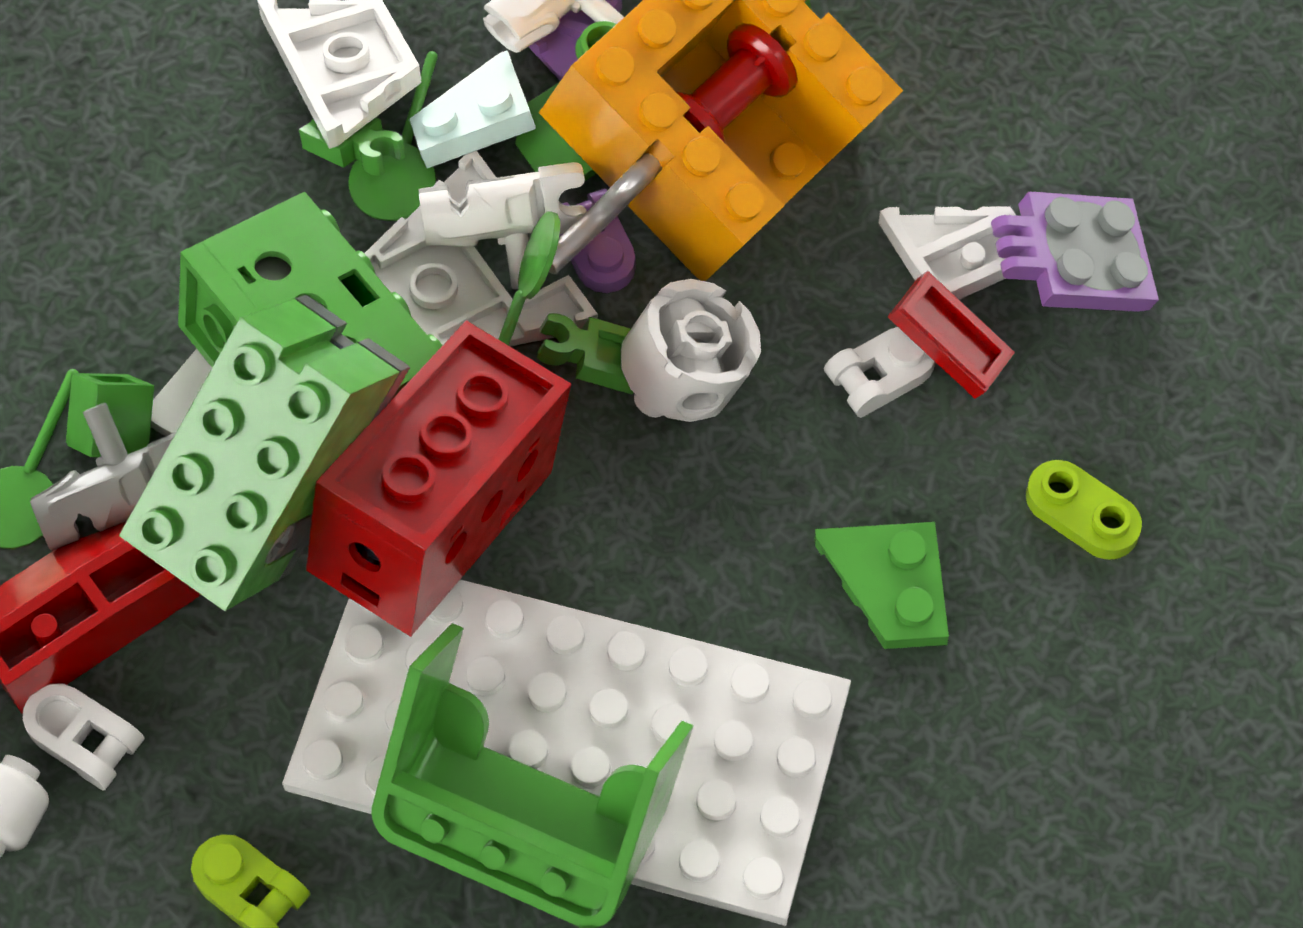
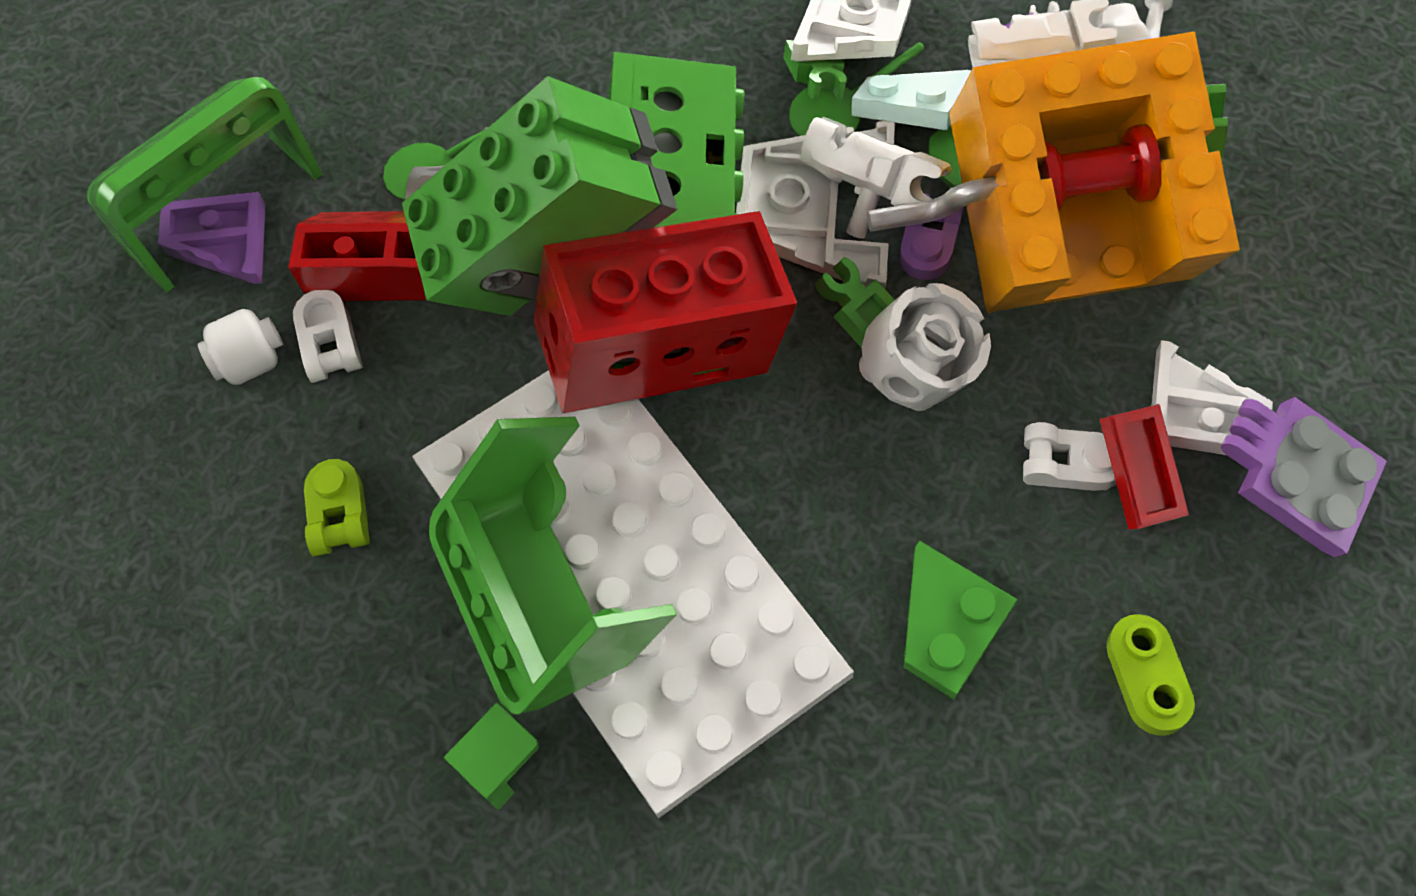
camera: 45 degrees right, 0 degrees up
bright green piece [498,211,560,346] -> none

